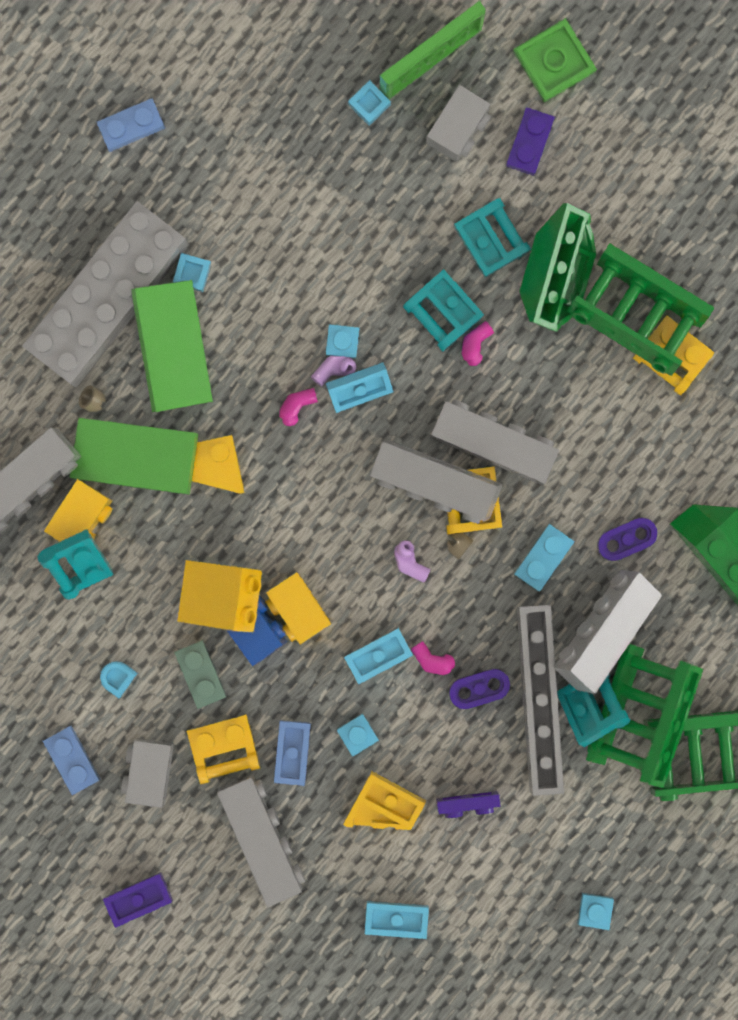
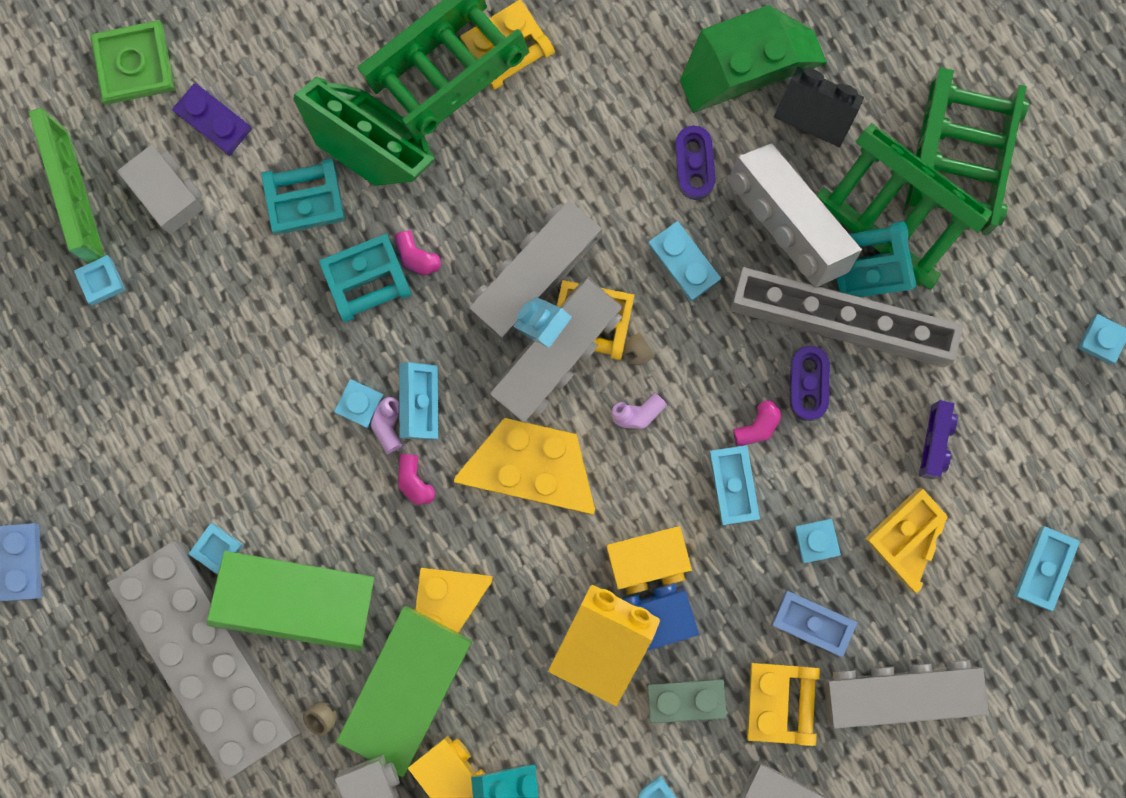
camera: 65 degrees left, 5 degrees down
none -> yellow wing [454,418,595,515]
none -> medium azure plate [513,297,572,348]
none -> black brick [774,67,864,148]

